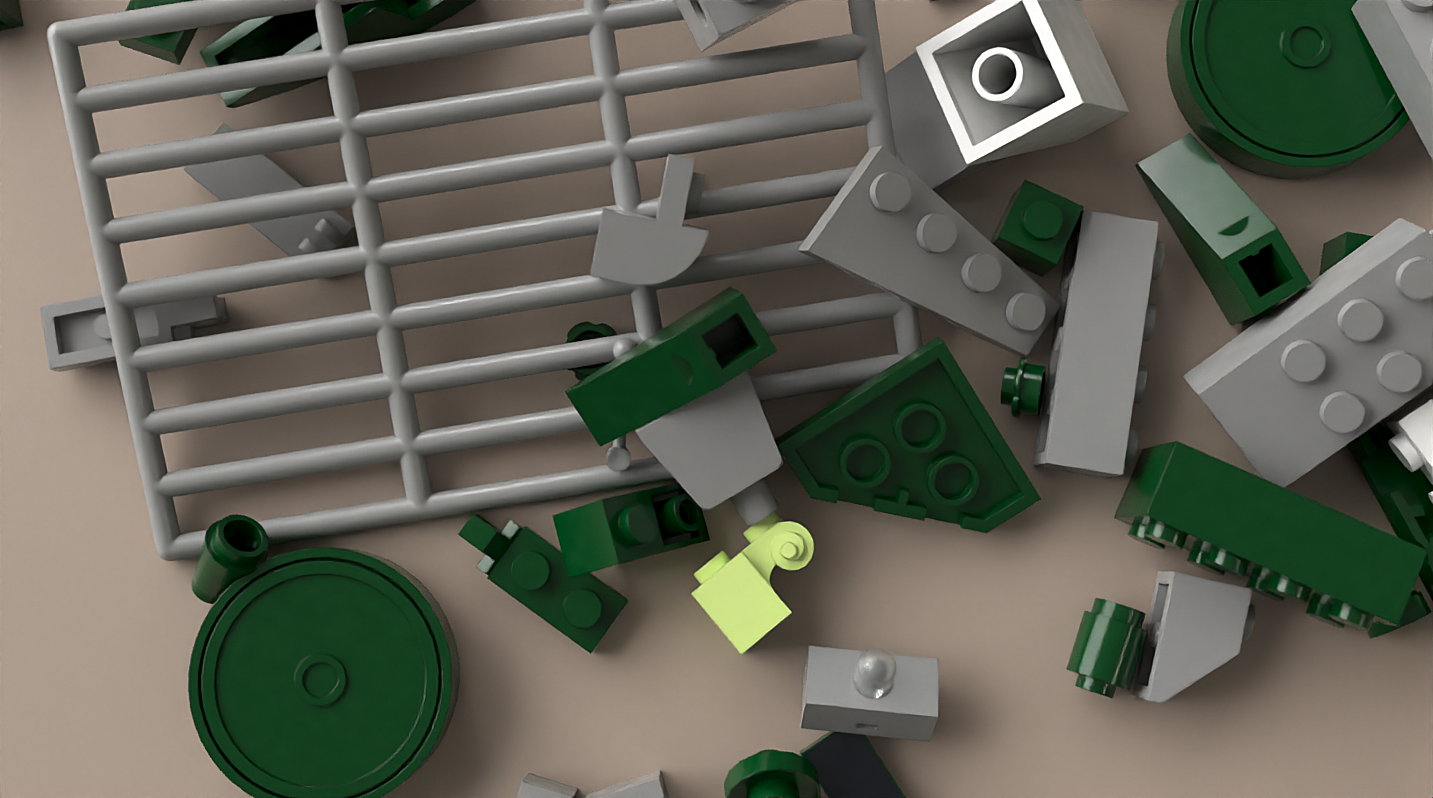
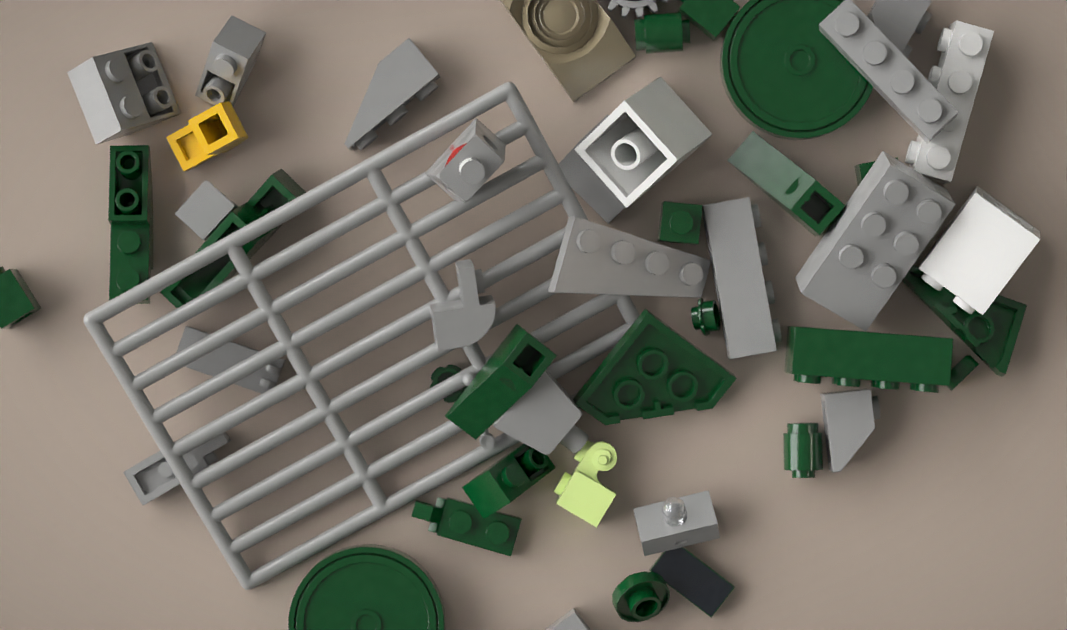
camera: 15 degrees left, 5 degrees up
dark green cone [191,514,268,604] -> none

